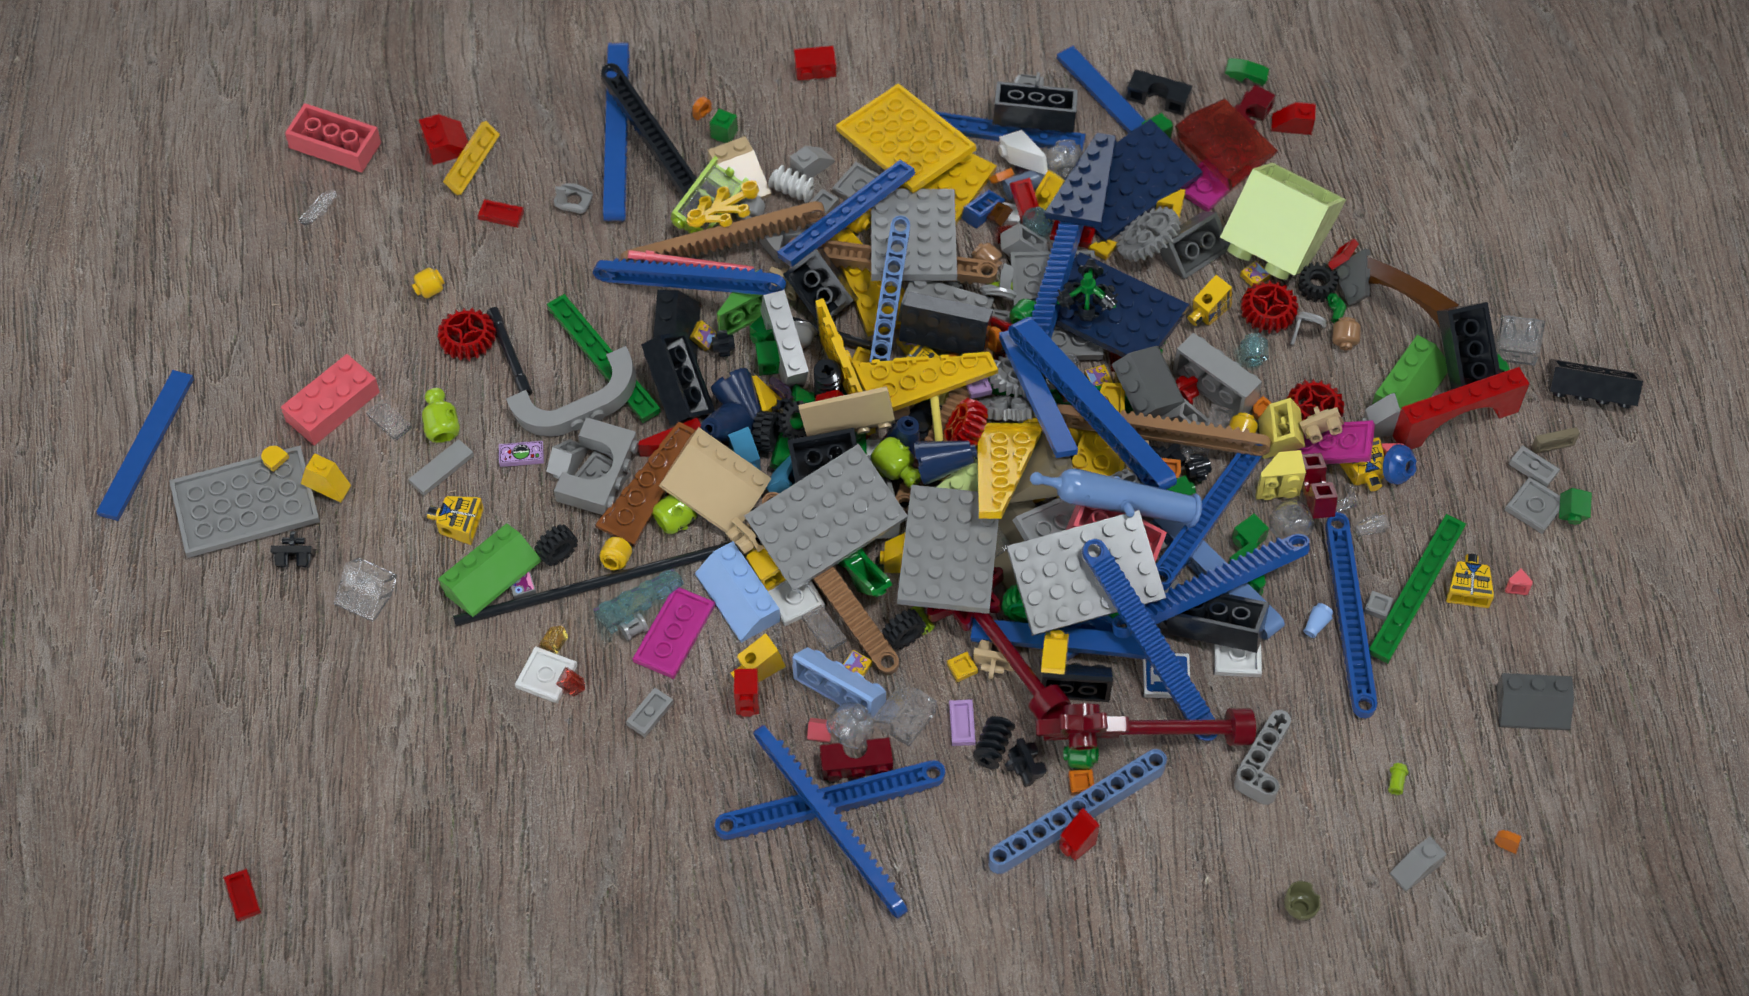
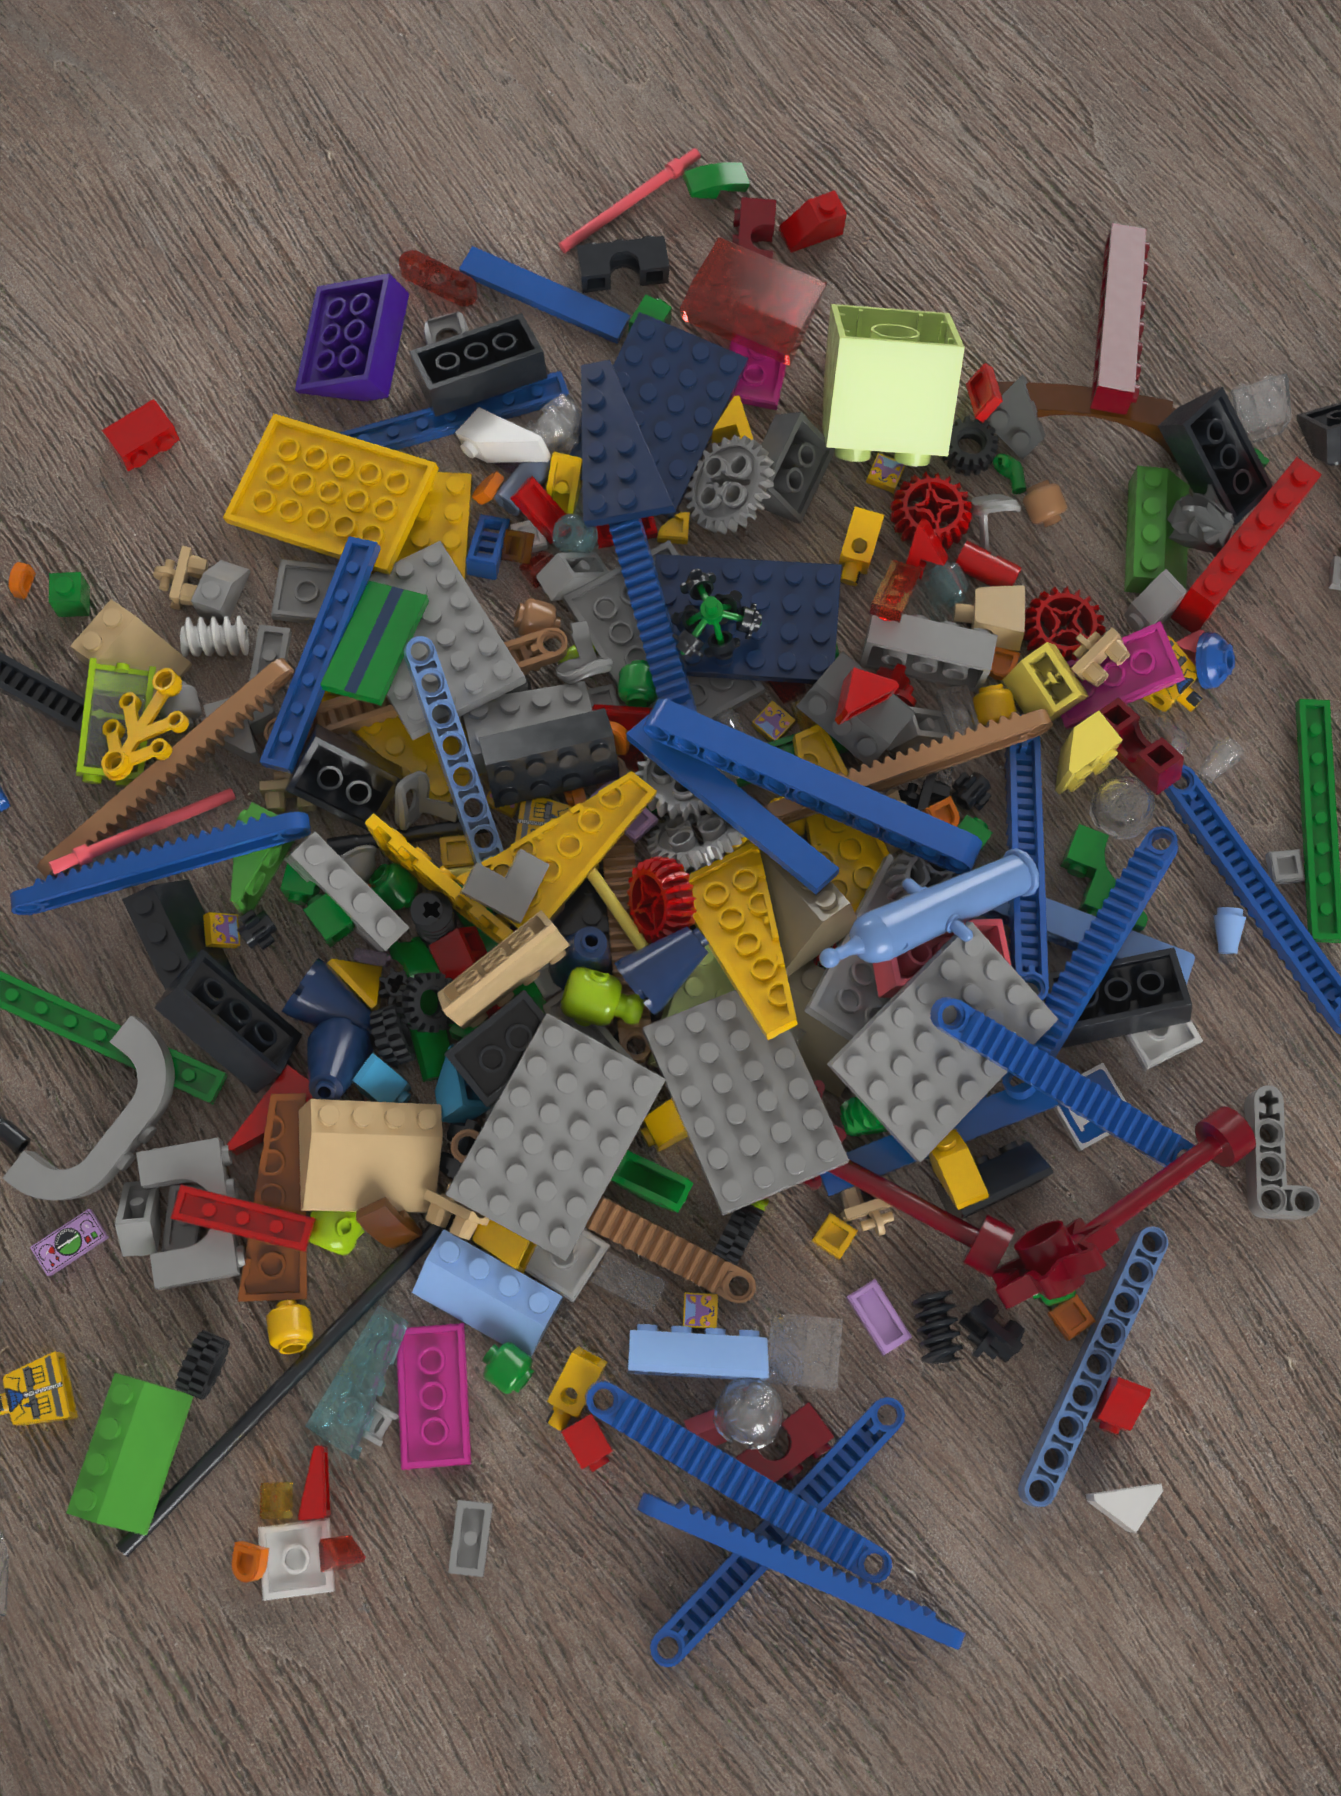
camera: 35 degrees left, 15 degrees up
tile [511,571,536,599] -> none
none -> tan hips [153,546,208,610]
none -> red tile [171,1185,315,1252]
none -> orange tile [232,1541,270,1582]
none -> dark purple slope [295,273,409,401]
none -> red slope [298,1445,331,1521]
none -> green tile [320,581,429,706]
none -> reddish brown slope [356,1197,422,1249]
none -> green head [369,863,418,911]
none -> light grey piece [395,770,458,830]
none -> clear red beam [399,250,478,307]
none -> light grey tile [460,849,550,924]
none -> green head [482,1342,535,1394]
none -> coral bar [558,148,701,253]
none -> blue gear [585,1381,892,1583]
none -> red slope [835,667,900,725]
none -> clear red plate [869,560,922,623]
none -> red slope [900,518,948,588]
none -> red pin [953,540,1022,587]
none -> tan torso [953,585,1025,651]
none -> white slope [1086,1484,1163,1533]
none -> brick [1090,223,1150,415]
none -> dark grey hair [1167,484,1234,557]

